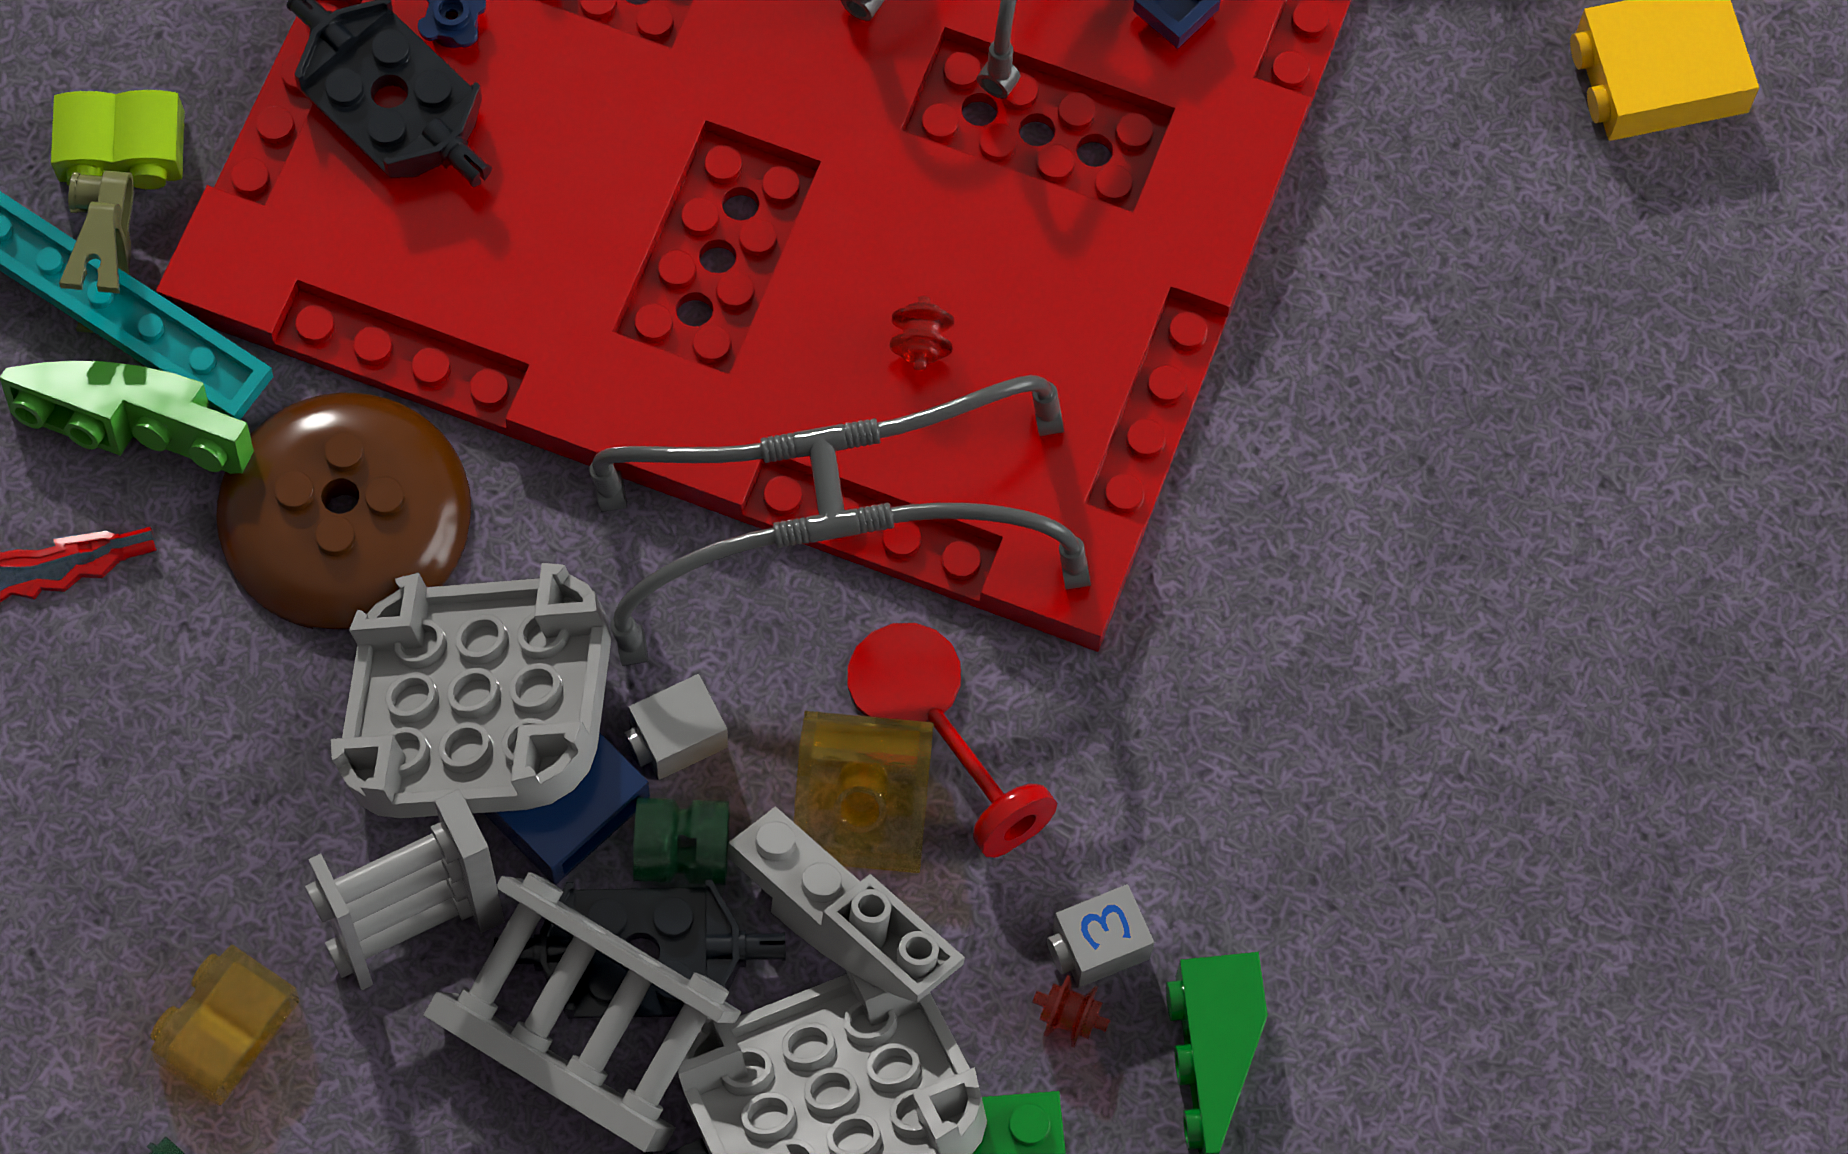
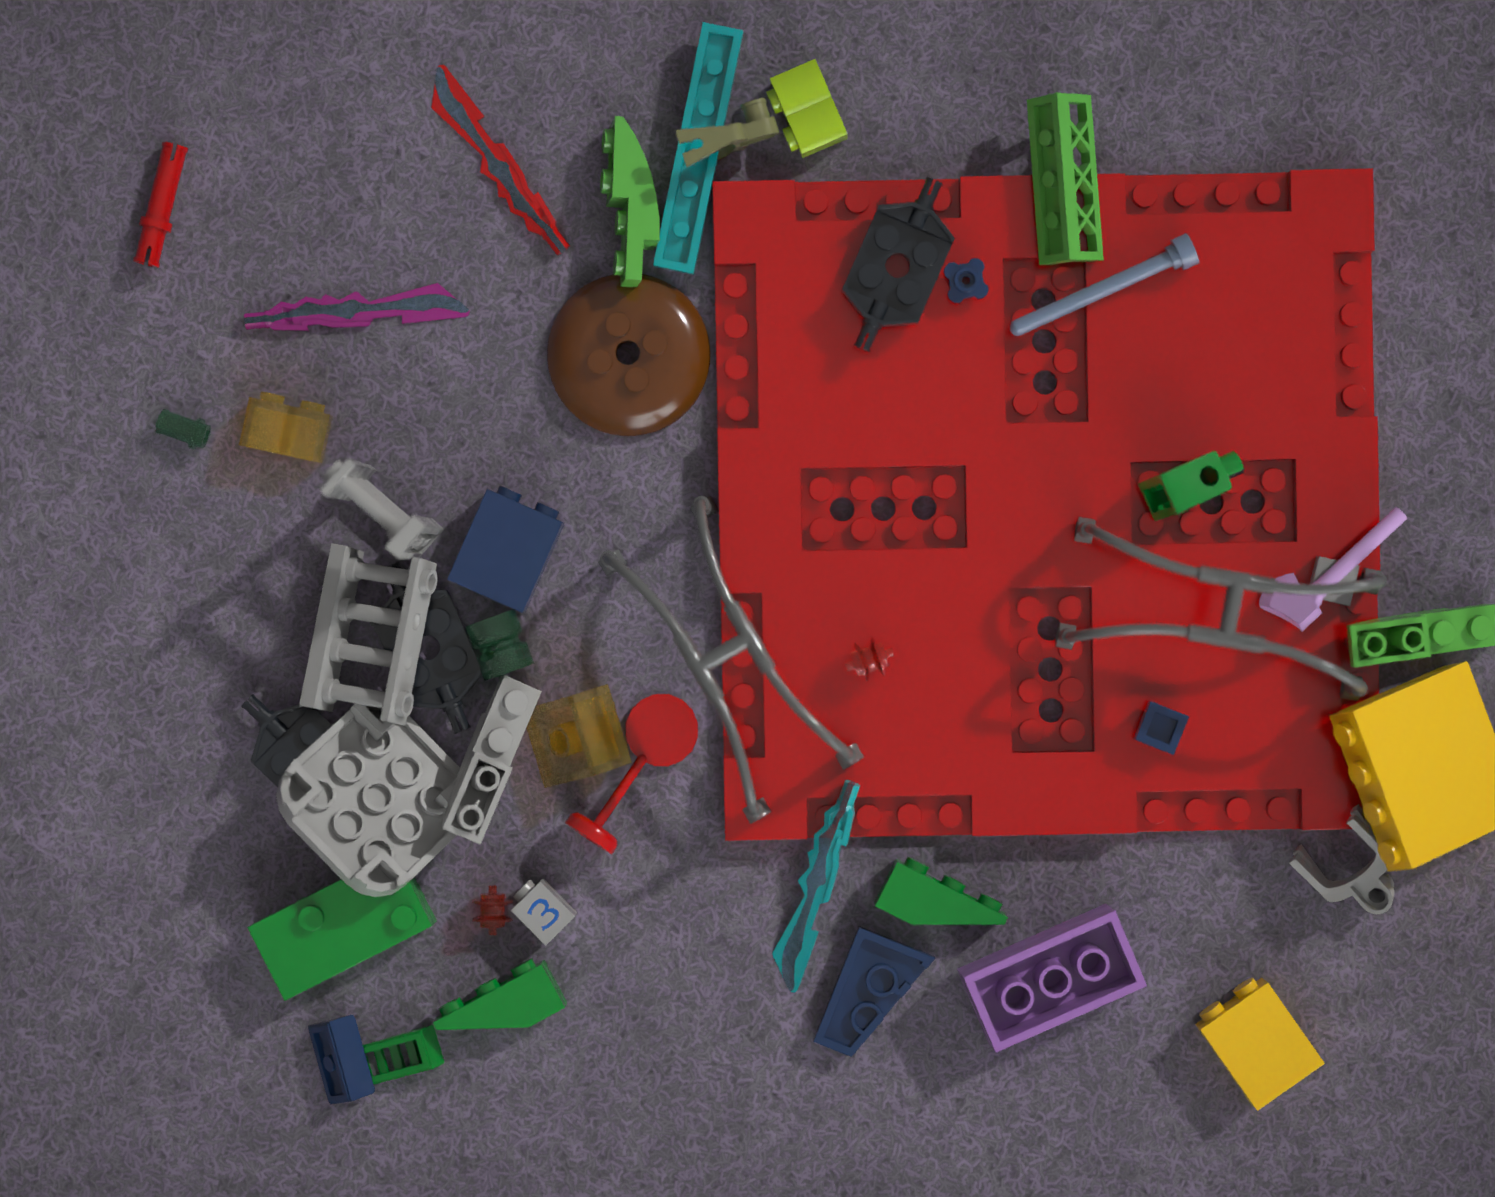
camera: 70 degrees right, 20 degrees up
light grey tile [331,563,611,818] -> none
light grey brick [623,674,728,780] -> none
none -> magenta sword [244,283,470,331]
none -> teal sword [772,780,860,993]
none -> dark blue wing [813,926,935,1057]
none -> green slope [874,856,1008,925]
none -> medium lavender brick [957,904,1147,1052]

